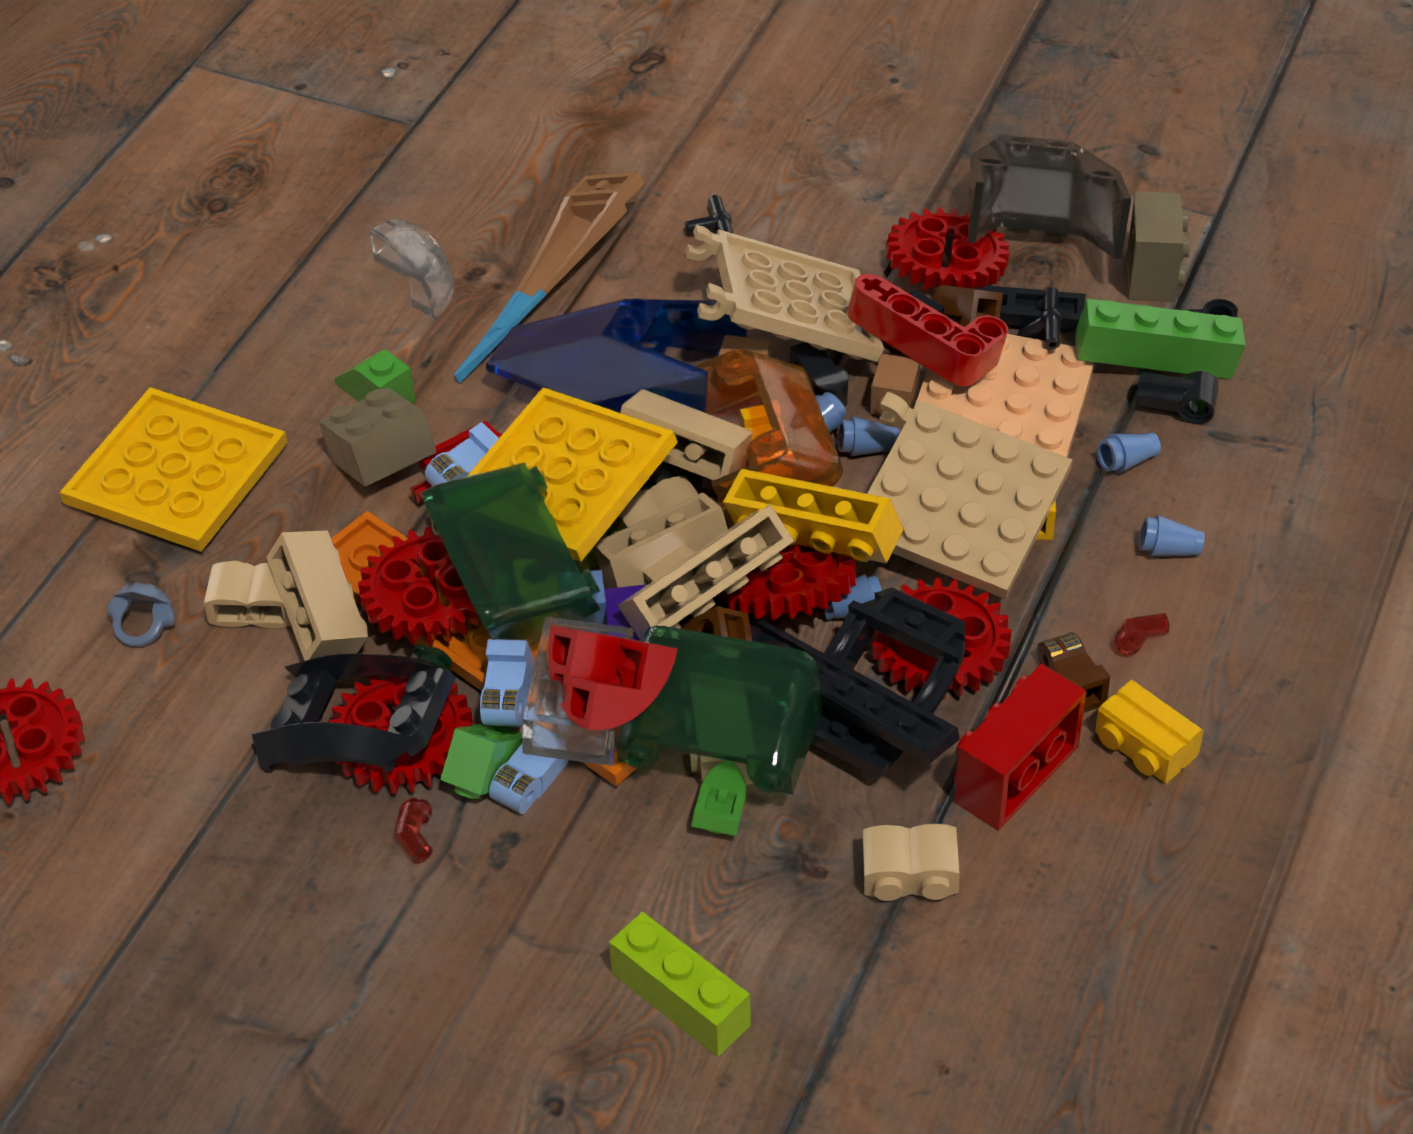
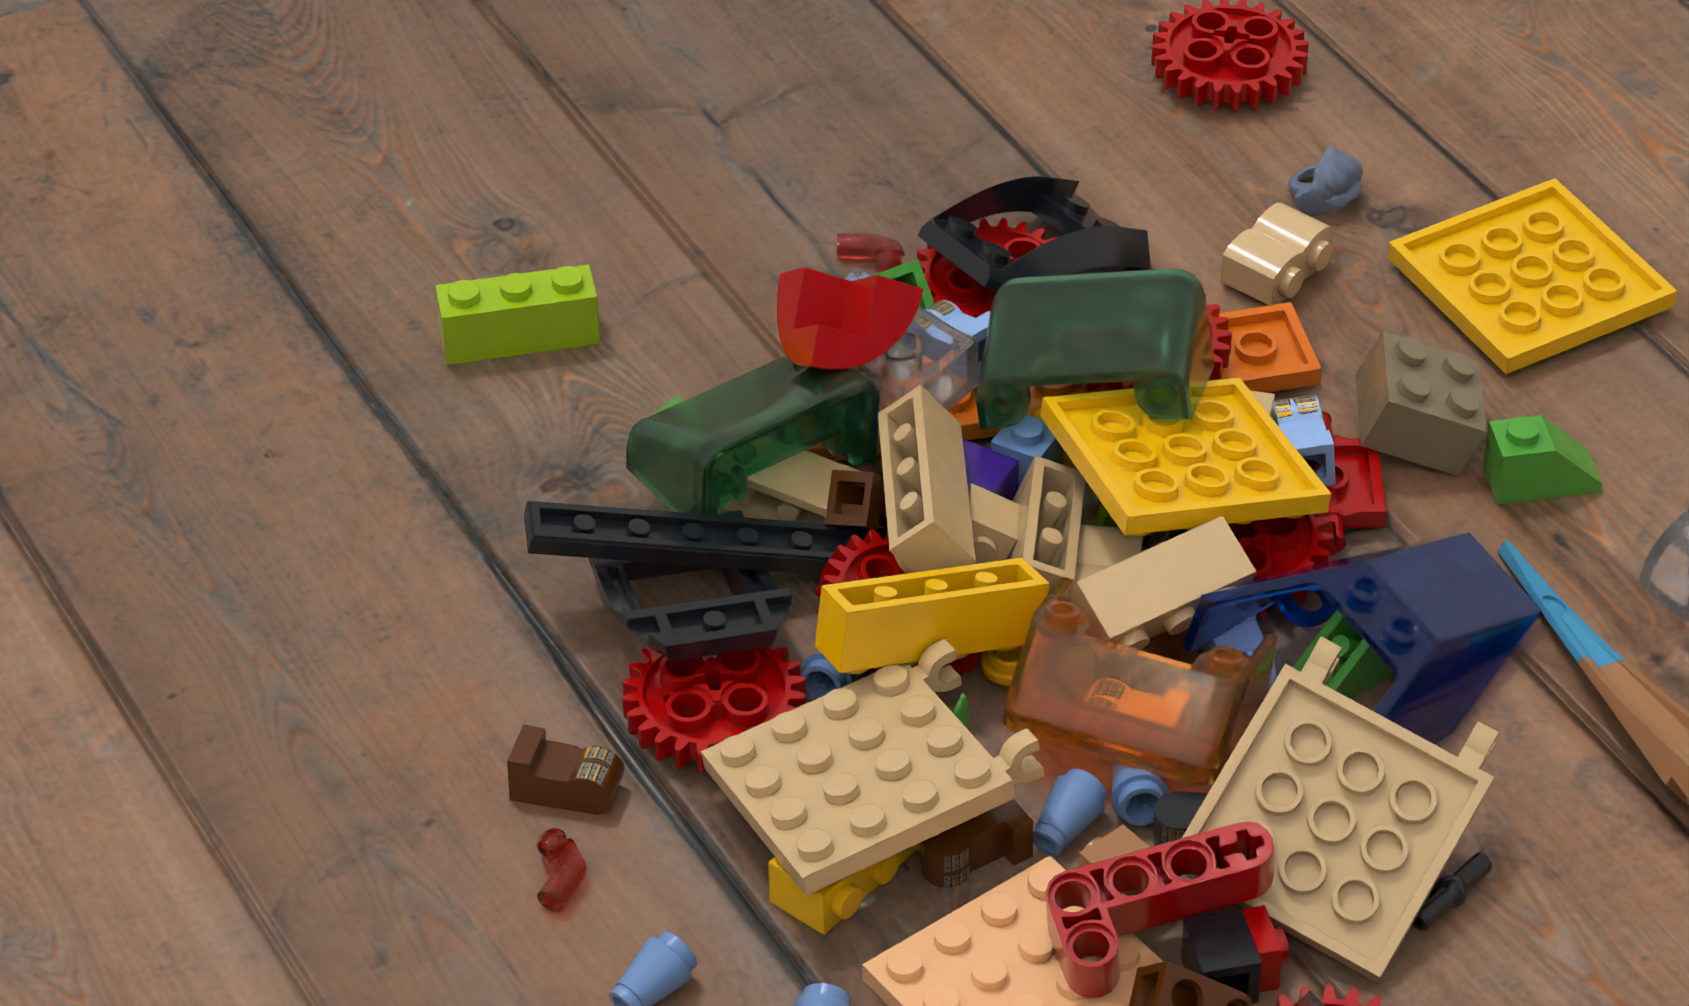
camera: 125 degrees right, 5 degrees down
tan brick [266,530,368,661] -> none
black piece [684,195,734,236] -> none
tan brick [863,824,960,901] -> none
red brick [953,663,1086,831] -> none
yellow brick [1095,679,1204,784] -> none

